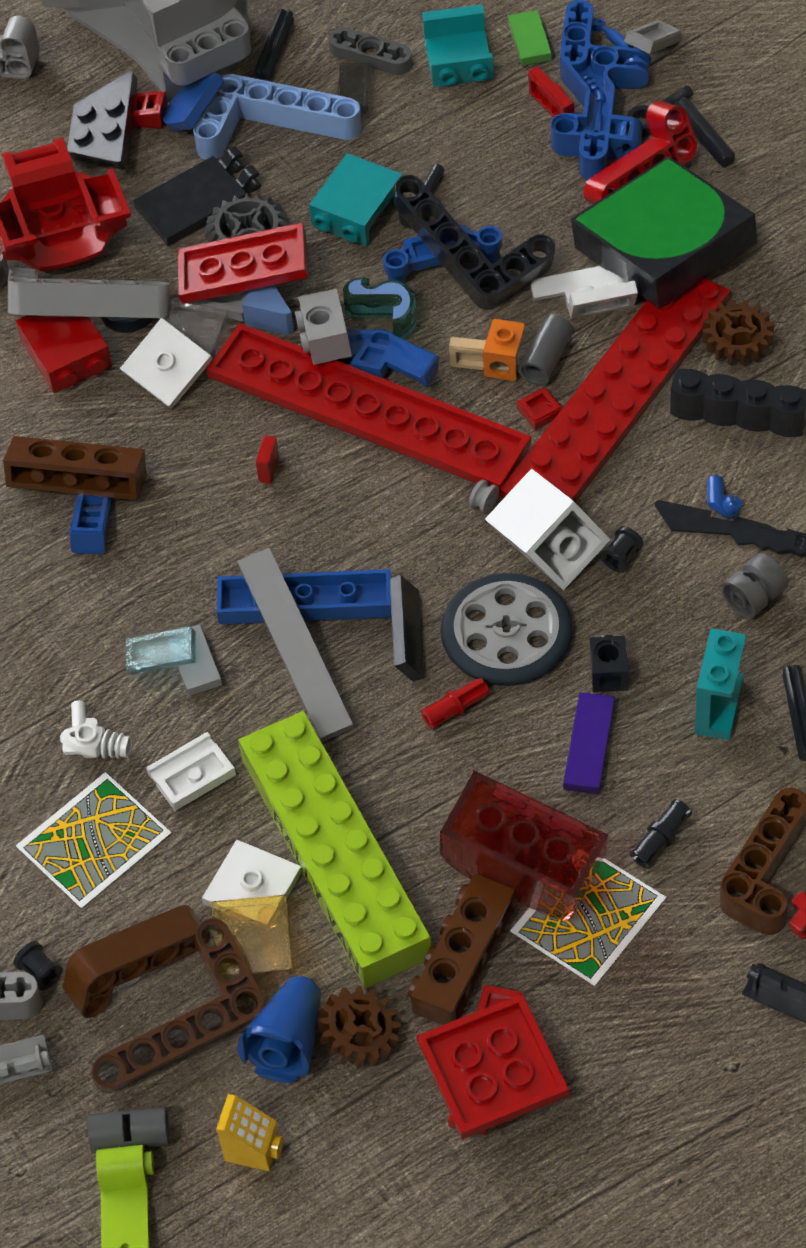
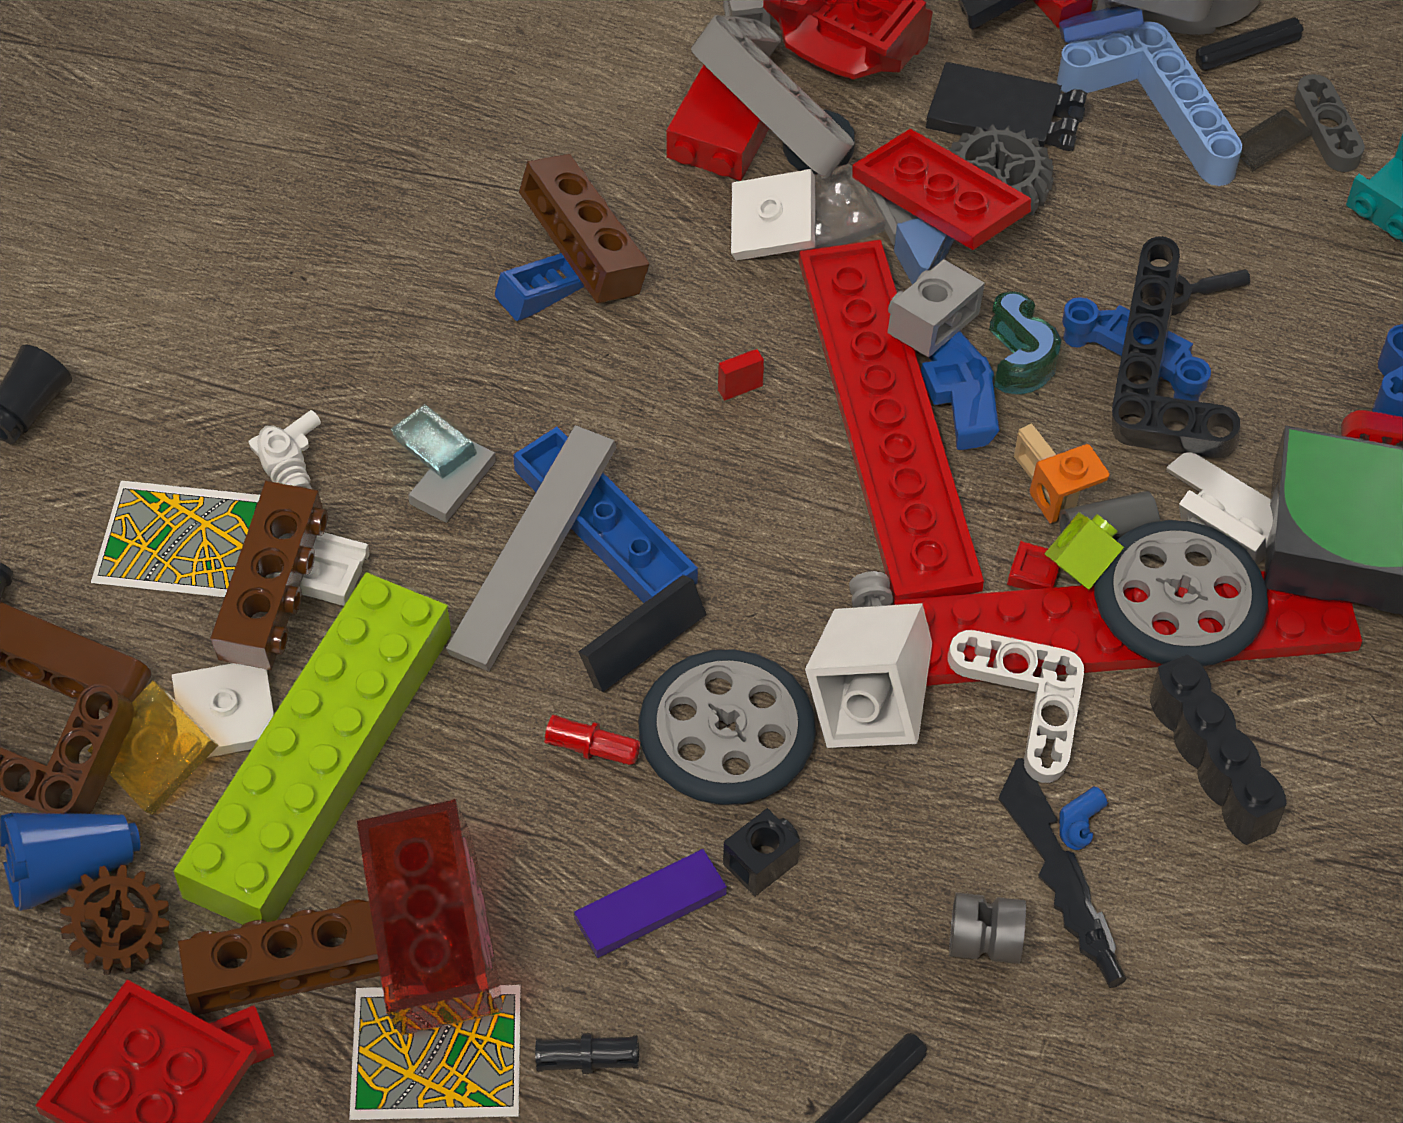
camera: 45 degrees right, 0 degrees up
teal panel [309,153,404,246] -> none
black bush [599,526,644,572] -> none
teal panel [695,628,746,740] -> none
reddish brown gear [702,300,774,365] -> none
none -> reddish brown brick [210,480,328,670]
none -> white beam [948,630,1084,783]
none -> lime brick [1045,512,1124,590]
none -> light grey wedge [1094,520,1268,667]

